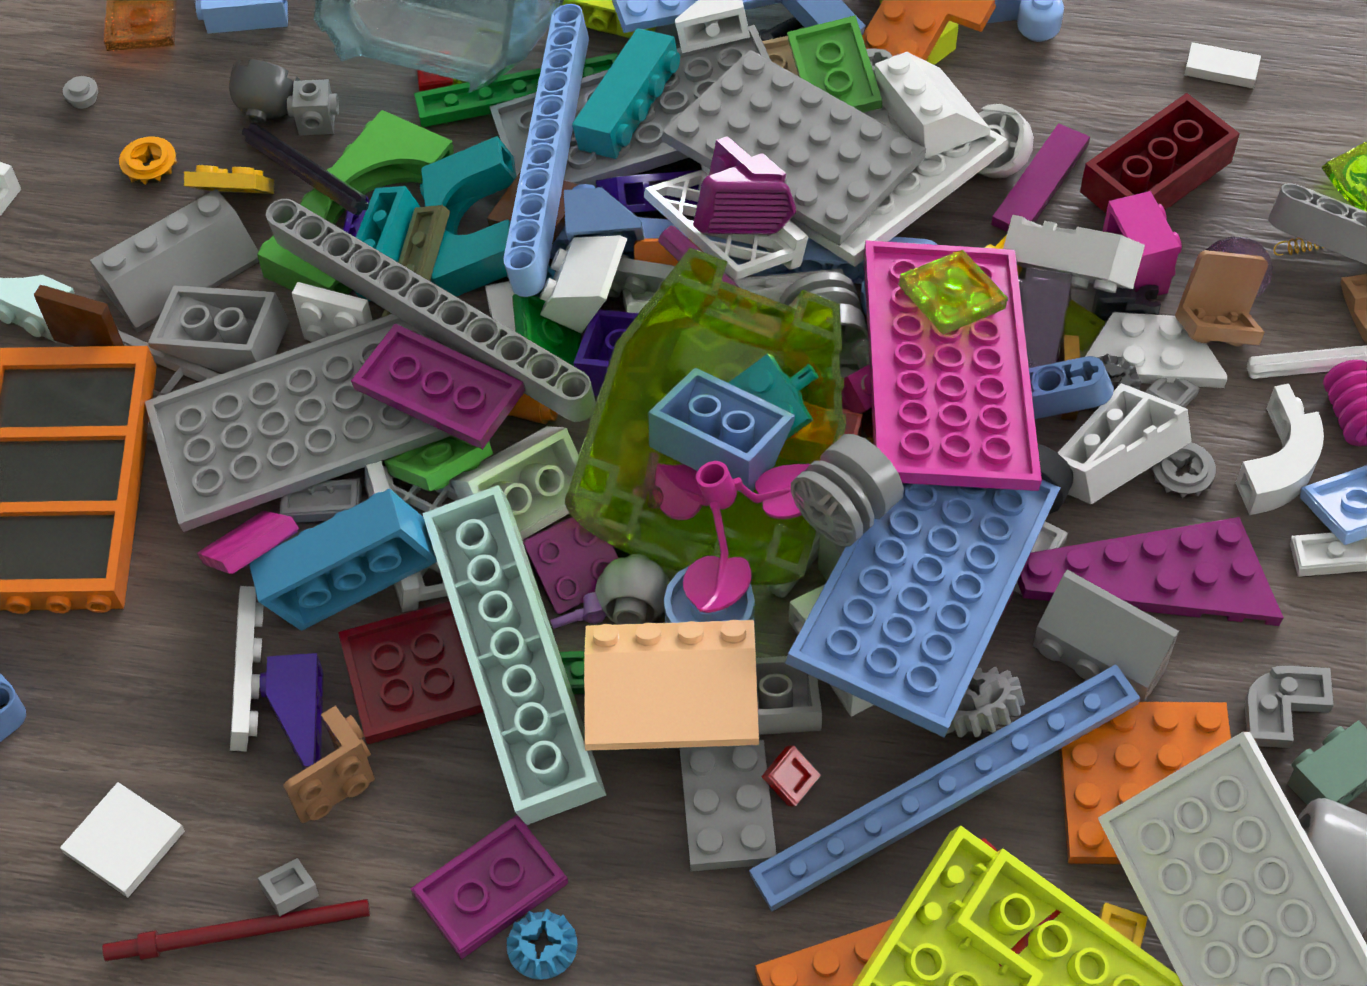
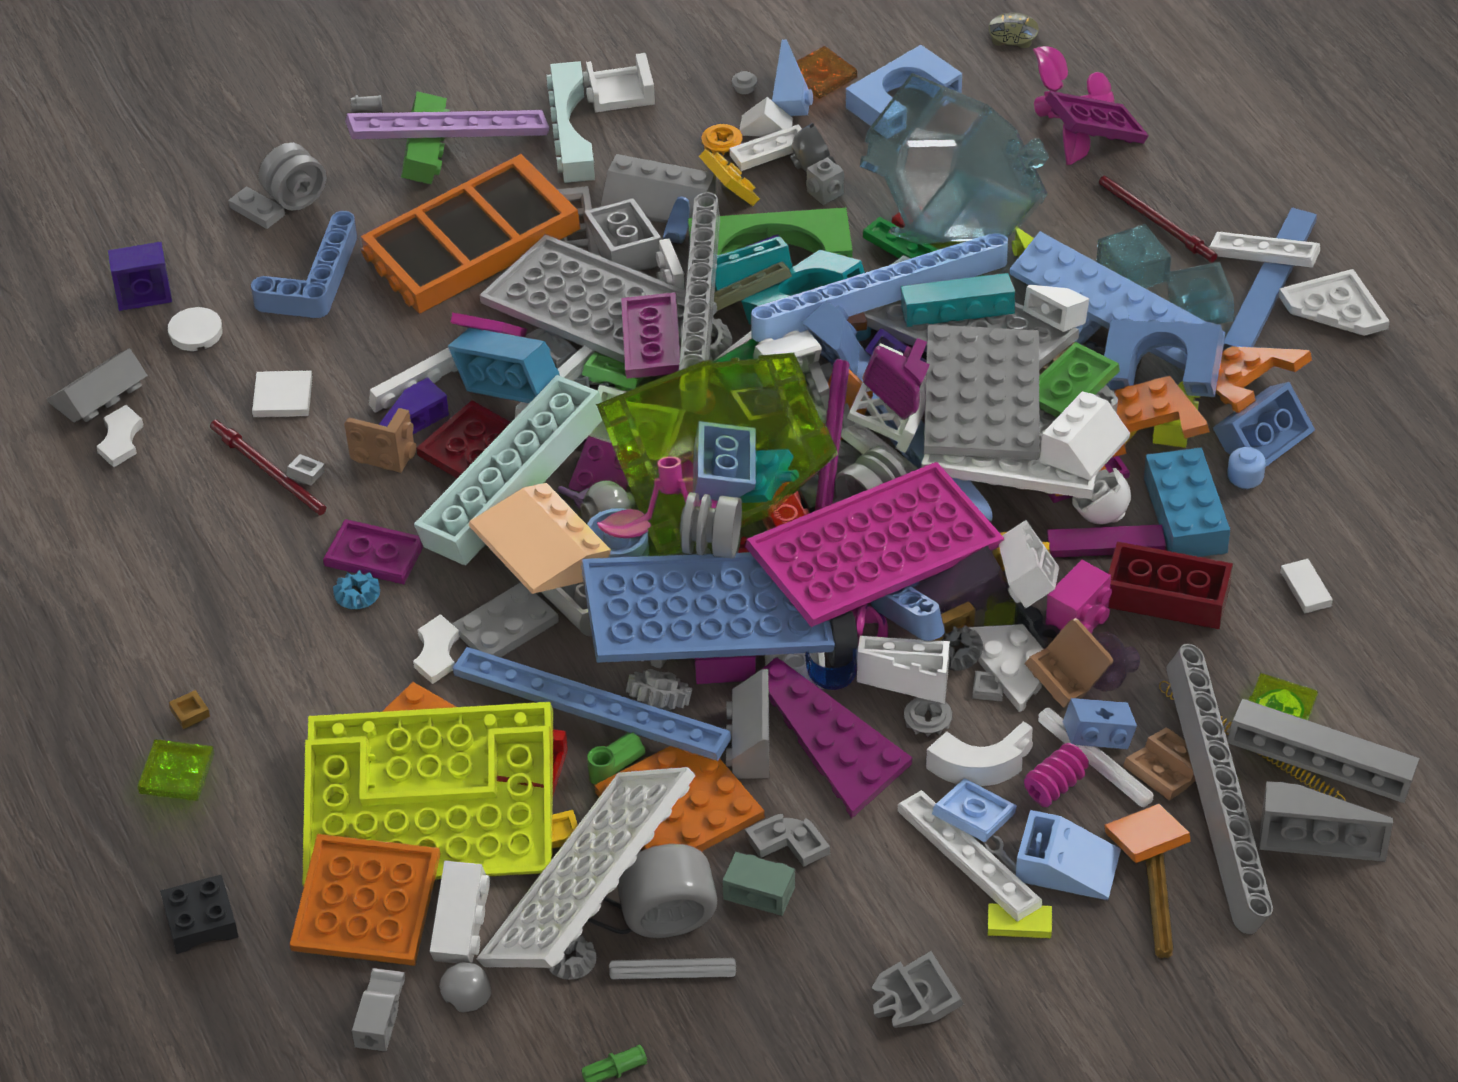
camera: 55 degrees right, 10 degrees down
reddish brown tile [34,285,124,347] -> none
black axle [242,123,369,215] -> none
tile [761,745,821,806] -> none
clear neon green plate [898,249,1008,335] -> none
none -> white tile [413,614,460,684]
none -> bright green piece [587,732,645,785]
none -> medium blue helmet [662,197,690,244]
none -> white plate [730,124,802,171]
none -> white slope [740,97,793,137]
none -> light blue slope [772,39,813,116]
none -> clear blue helmet [805,648,858,690]
none -> medium blue brick [1062,698,1137,749]
none -> dark azure brick [1144,447,1230,557]

